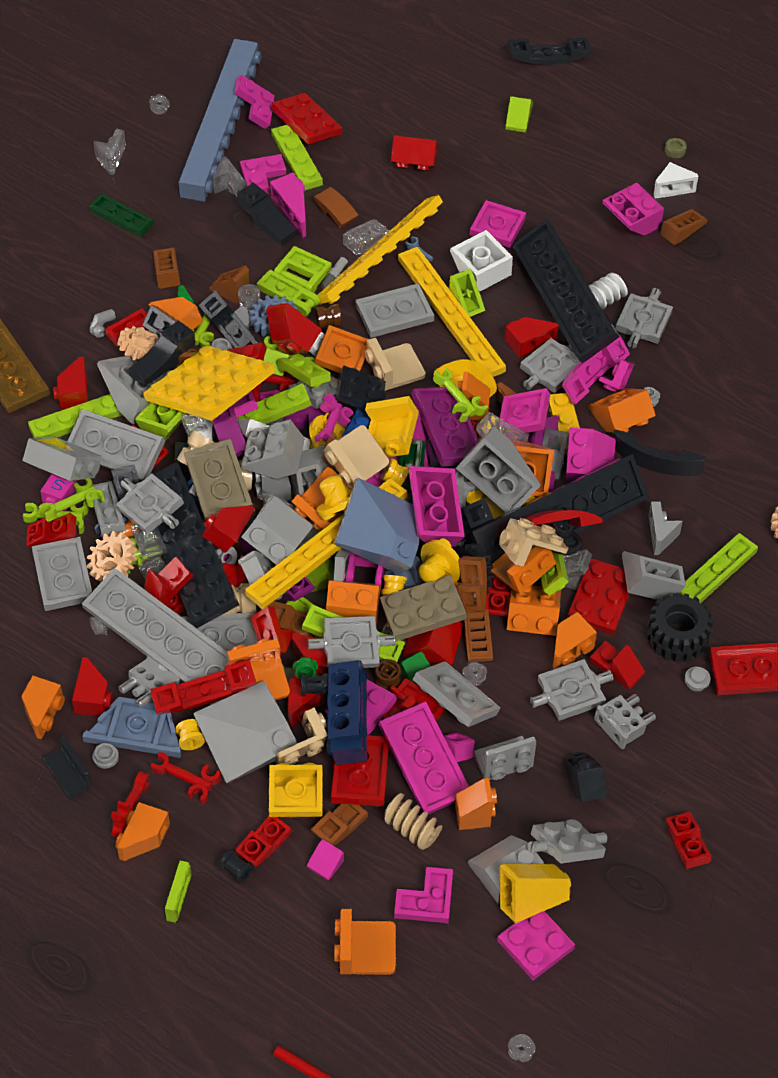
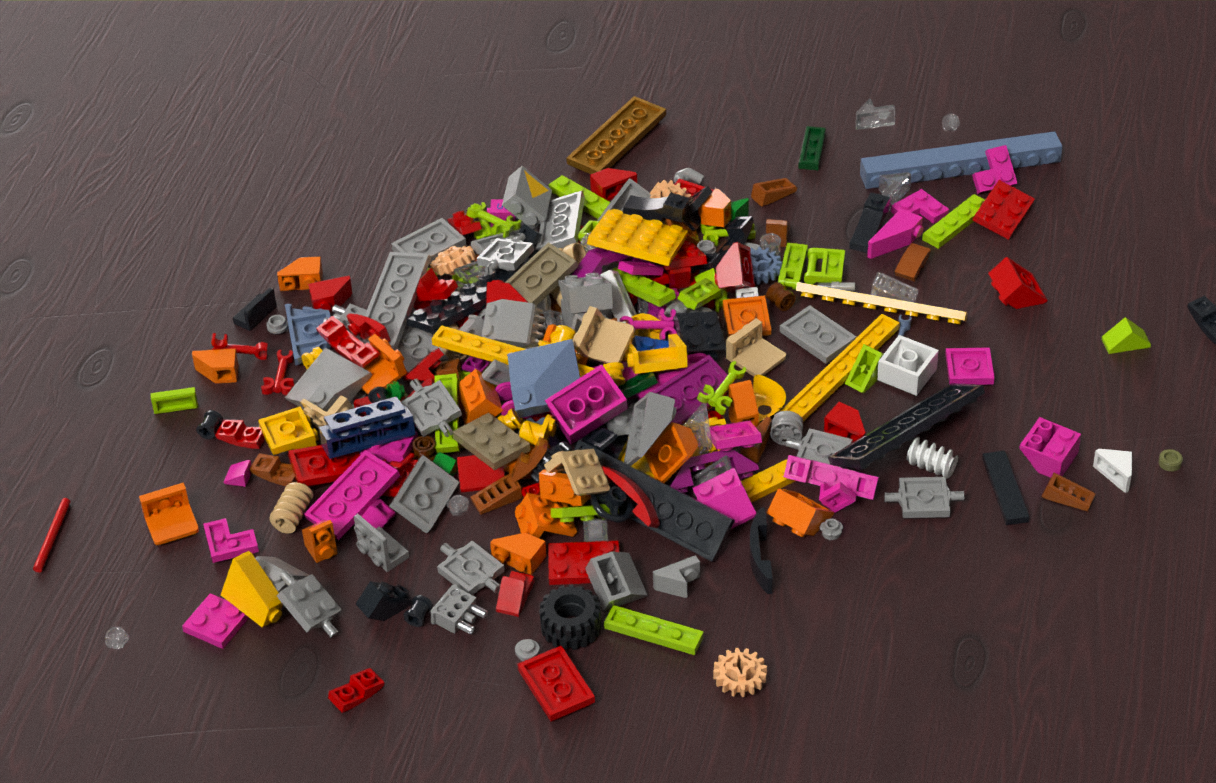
camera: 70 degrees right, 10 degrees down
none -> red slope [346,313,391,342]
none -> black bush [404,595,433,627]
none -> light grey wheel [770,411,803,445]
none -> black tile [982,450,1029,525]

